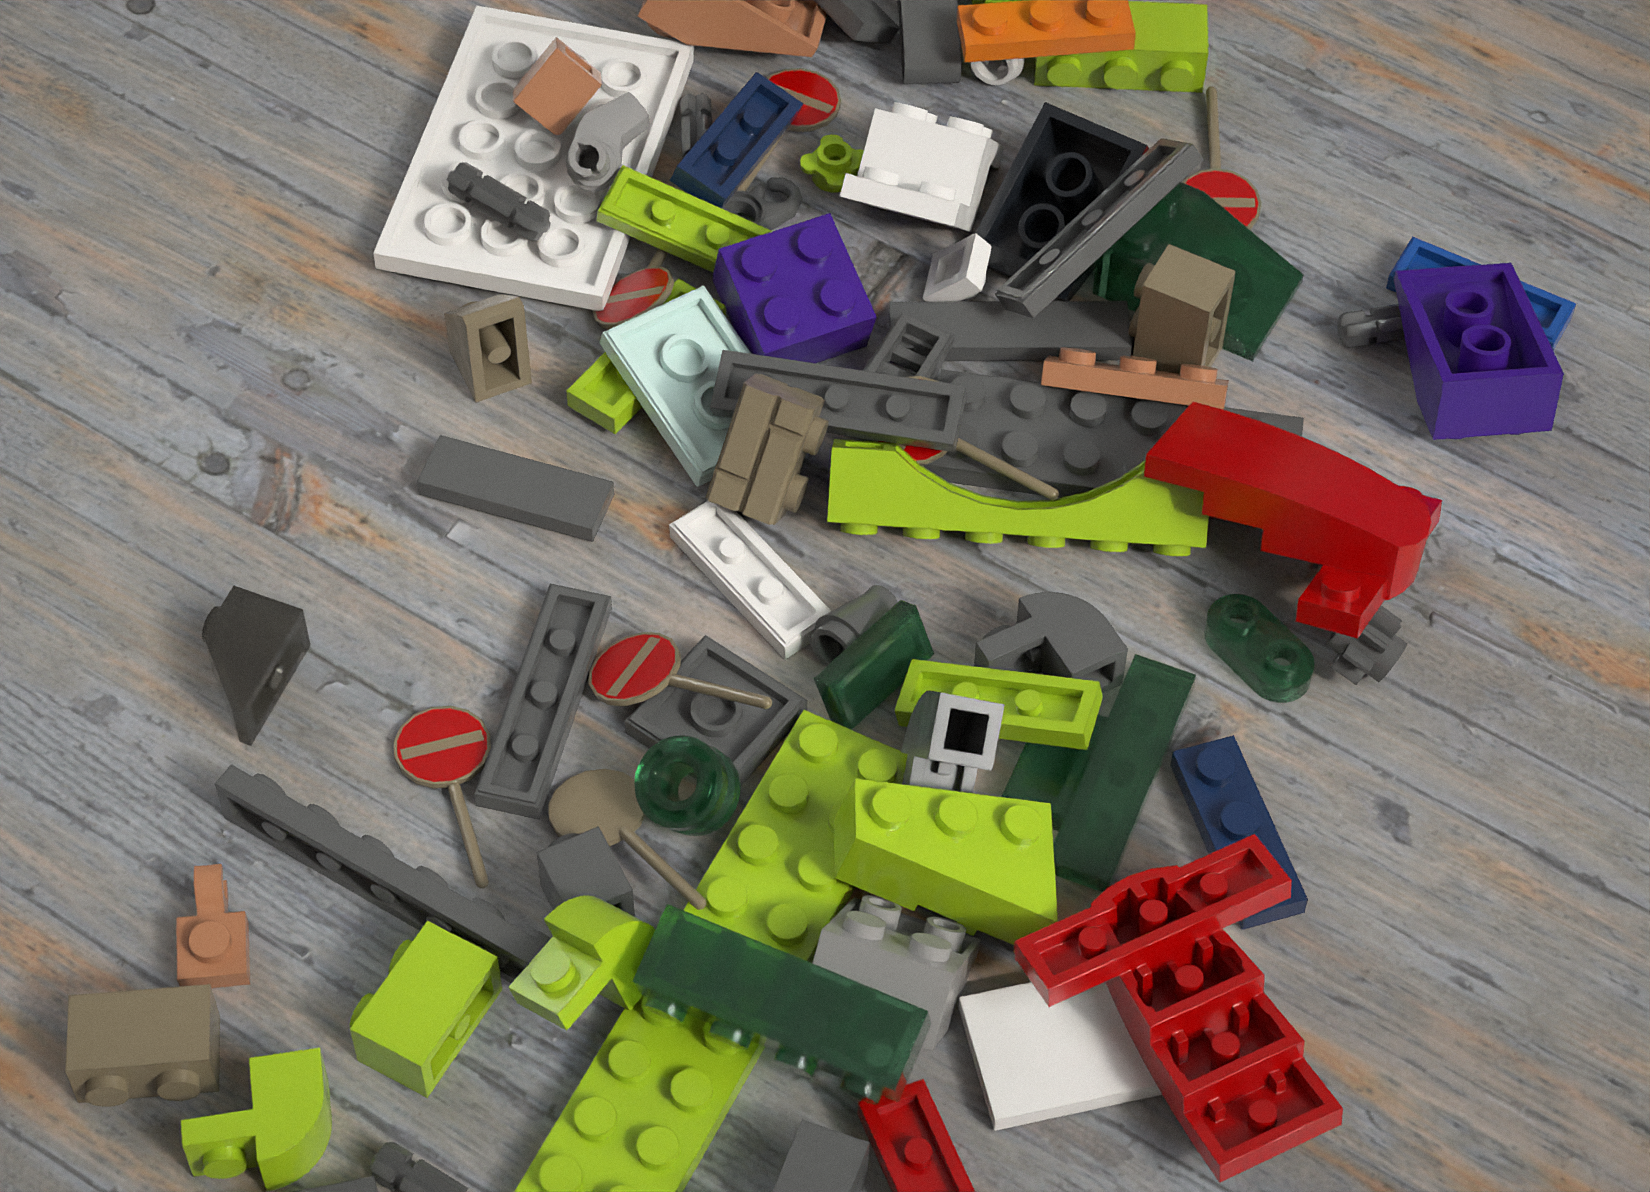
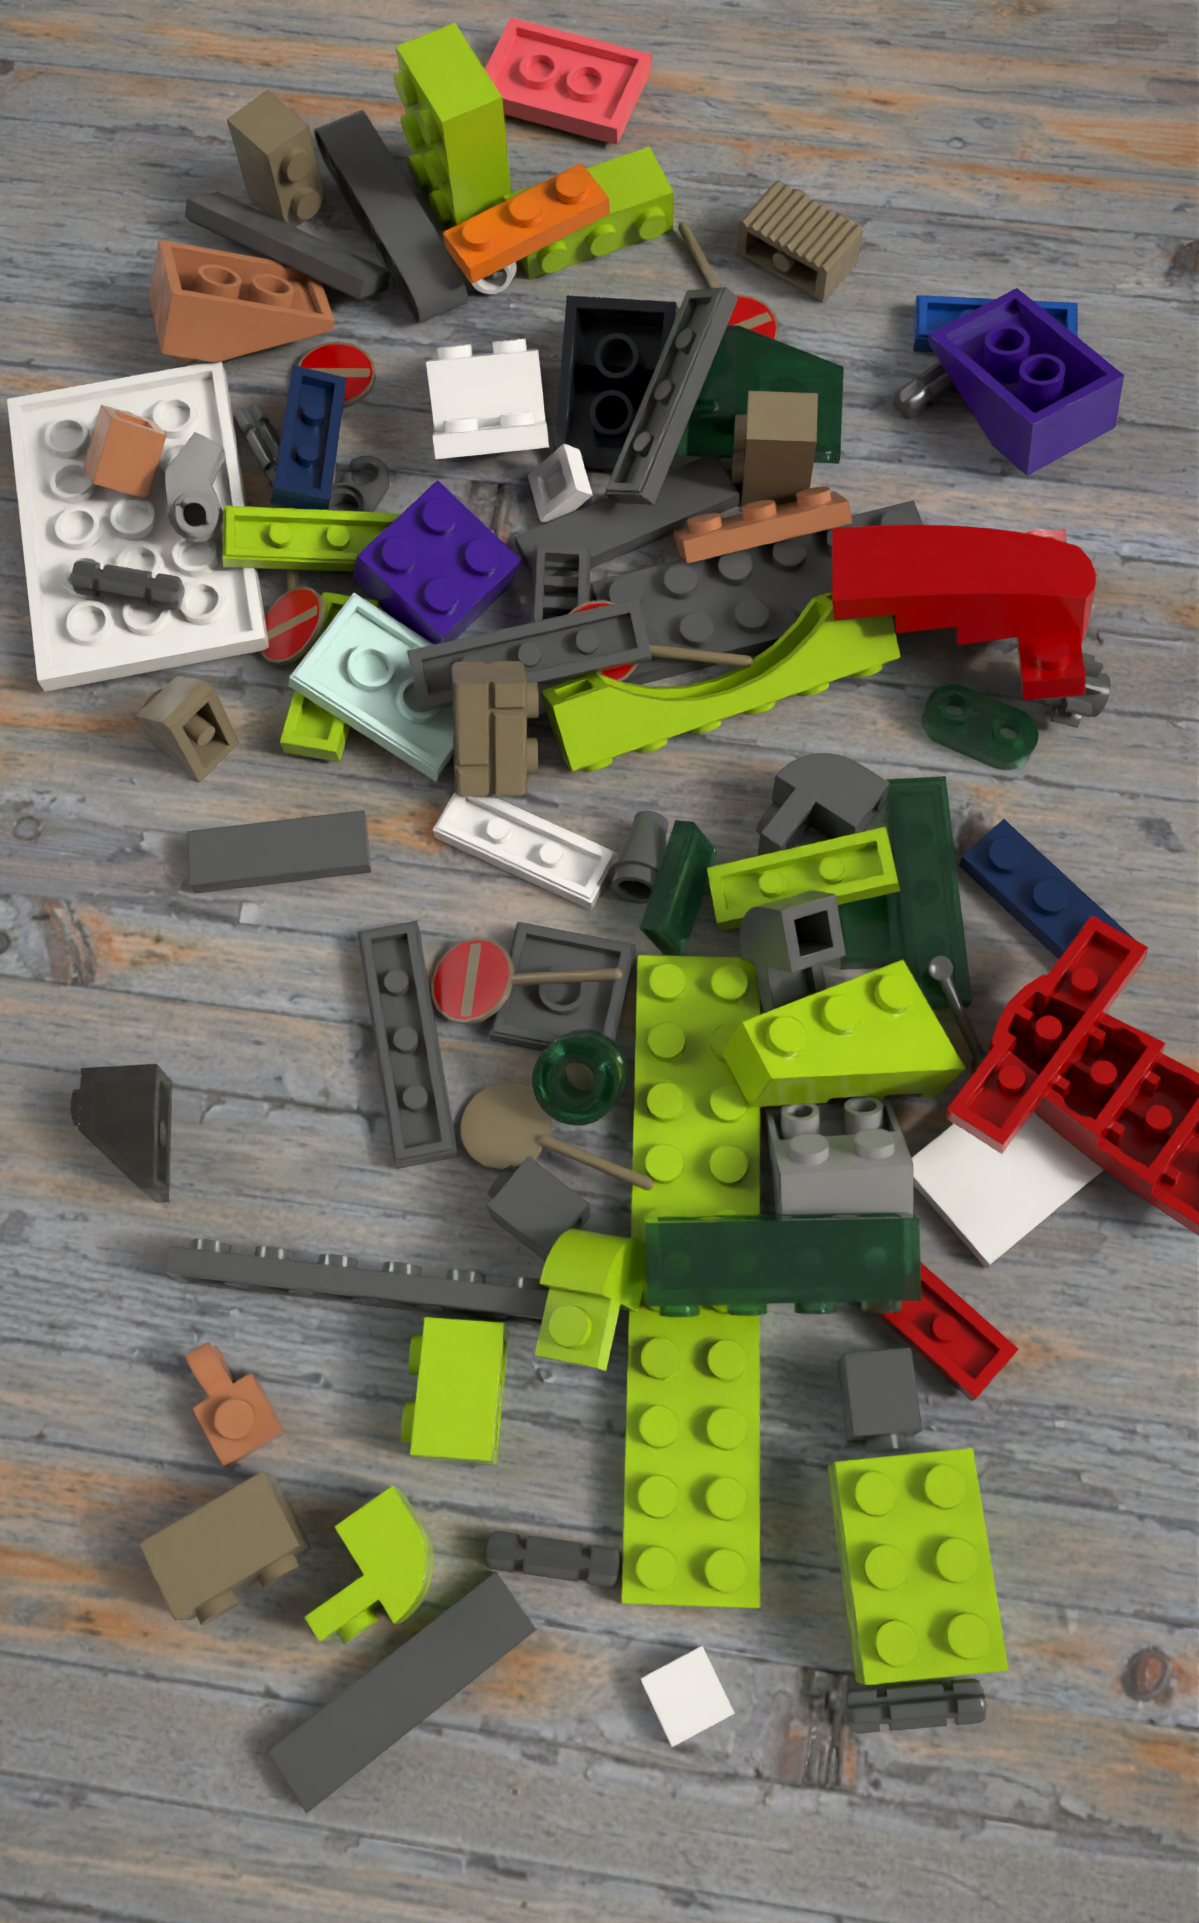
camera: 20 degrees left, 15 degrees up
piece [394,706,491,888] -> none
lime plate [800,134,864,193] -> none
none -> dark tan brick [737,180,863,302]
none -> dark grey hinge [926,956,988,1072]

